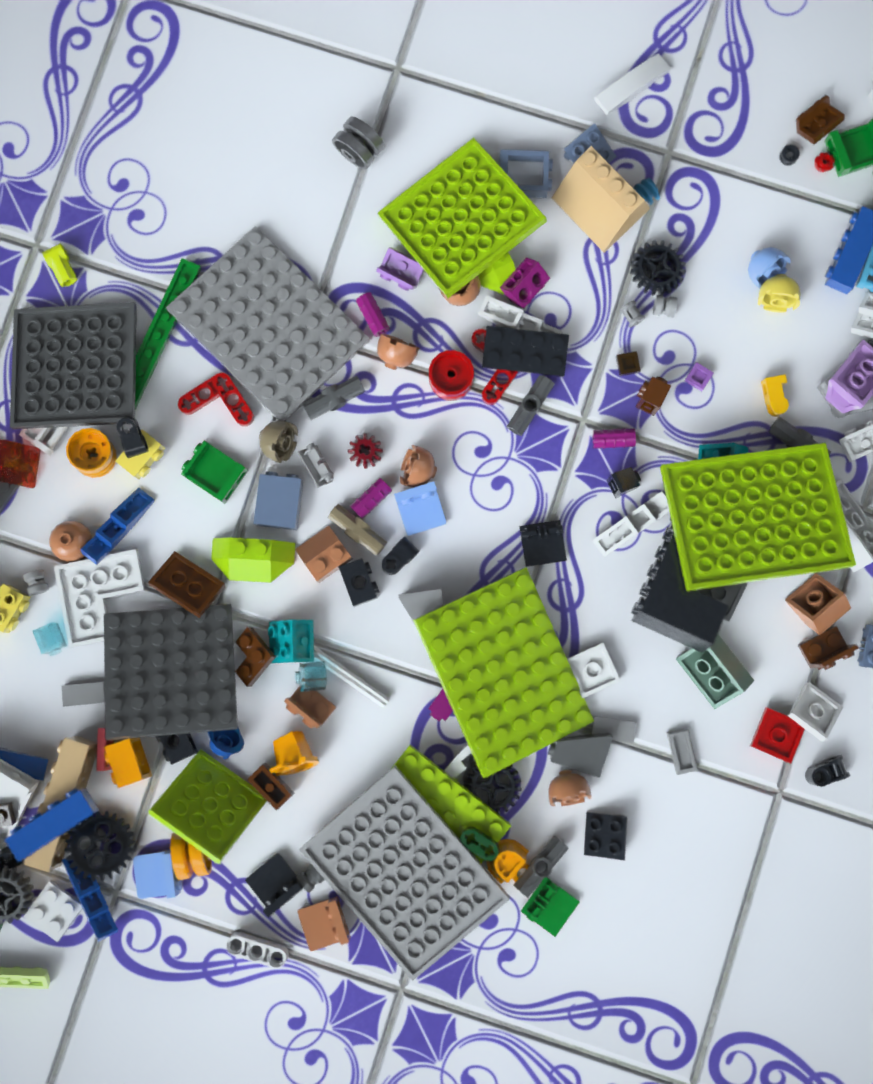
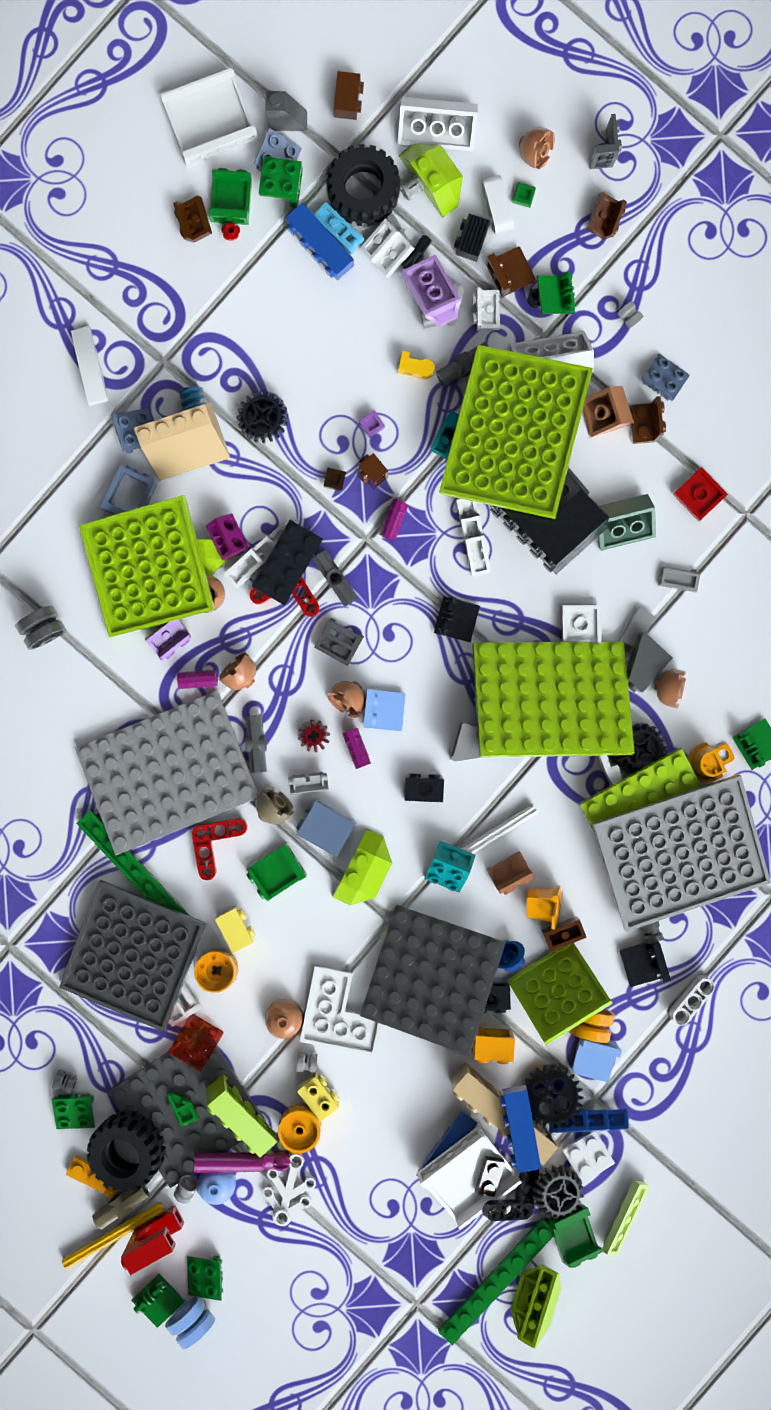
camera: 70 degrees left, 5 degrees up
clear light blue brick [32,623,67,656] -> none
neon yellow piece [42,243,78,287] -> none
light grey tile [62,682,105,707] -> none
blue slope [81,488,155,565] -> none
coral tile [96,727,114,771] -> none
black piece [116,416,149,459] -> none
reddish brown plate [148,551,225,618] -> none
reddish brown plate [235,627,276,687] -> none
nougat slope [295,525,353,583] -> none
clear light blue brick [295,661,327,692] -> none
nougat bracket [297,896,351,952] -> none
dark tan piece [327,504,387,556] -> none
black piece [382,537,420,575] -> none
magenta brick [428,689,453,722] -> none
red wheel [429,350,474,401] -> none
dark green beam [461,827,499,861] -> none
dark grey piece [513,836,569,898] -> none
black hinge [584,812,628,861] -> none
black slope [606,467,641,499] -> none
light grey bush [619,300,646,328] -> none
light grey wheel [653,295,677,318] -> none
light blue cylinder [748,247,791,289] -> none
light yellow cylinder [758,274,801,312] -> none
black bush [779,144,800,166] -> none
white plate [788,682,843,742] -> none
black piece [805,755,850,787] -> none
none -> dark grey plate [314,618,364,666]

